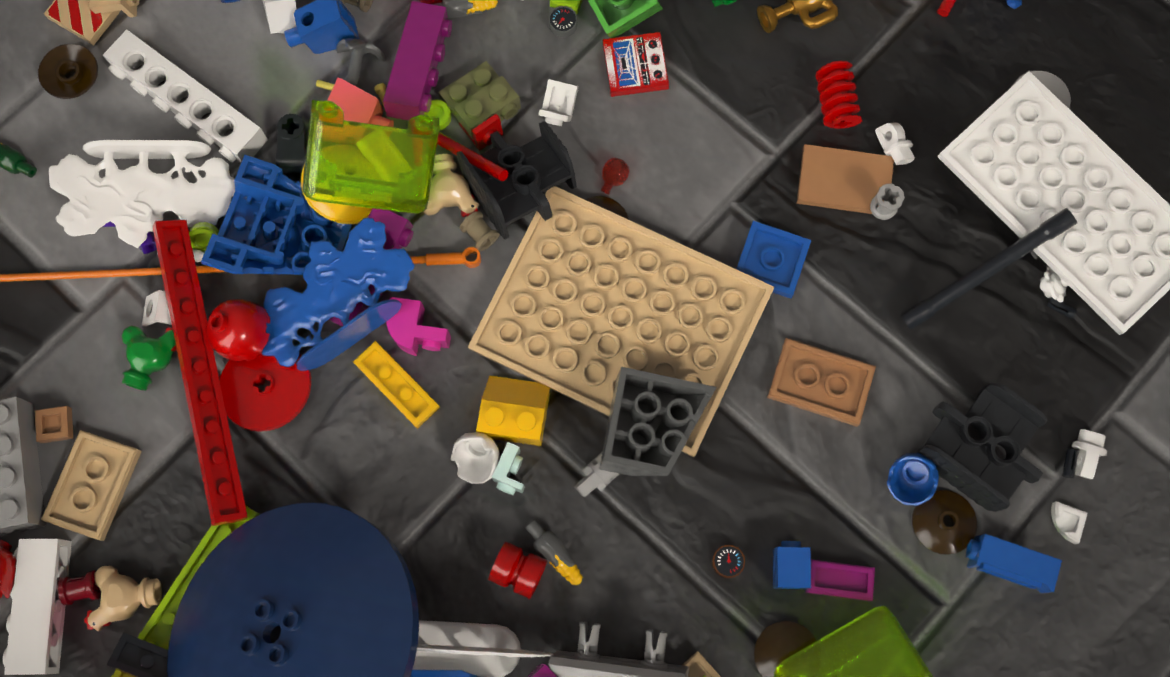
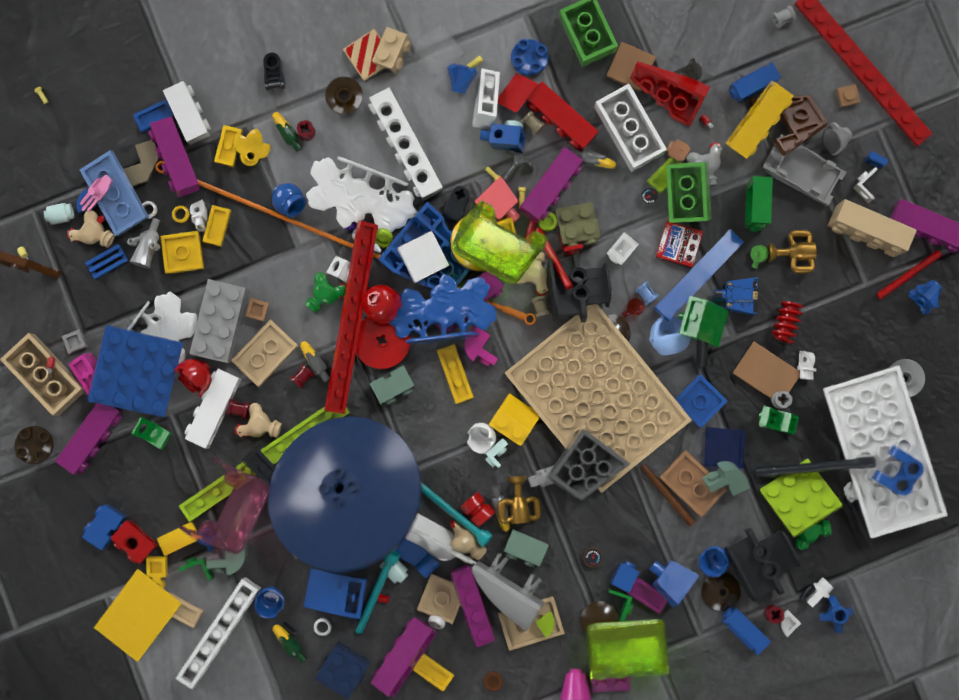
camera: 20 degrees right, 10 degrees up
none -> blue piece [272,183,306,218]
none -> dark red bush [290,364,315,389]
none -> dark red bush [297,120,316,141]
none -> dark grey piece [300,341,330,382]
none -> sand green brick [370,365,415,406]
none -> white tile [397,231,449,283]
none -> teal piece [422,483,493,547]
none -> tan animal [450,519,487,560]
none -> pearl gold piece [497,476,541,524]
none -> sand green brick [504,529,549,568]
none -> green bracket [608,588,633,622]
none -> medium blue bush [635,281,659,306]
none -> reddish brown bar [639,463,695,526]
none -> light blue piece [649,317,690,355]
none -> blue torso [649,560,699,607]
none -> tile [654,229,744,322]
none -> green piece [679,296,729,368]
none -> sand green brick [702,461,750,496]
none -> clear blue tile [704,427,745,469]
none -> blue torso [713,278,758,316]
none -> bright green piece [751,245,769,269]
none -> green brick [759,406,799,435]
none -> lime plate [760,459,842,538]
none -> dark red bush [764,605,785,624]
none -> green animal [795,519,832,550]
none -> blue rock [819,596,854,634]
none -> blue piece [872,445,924,496]

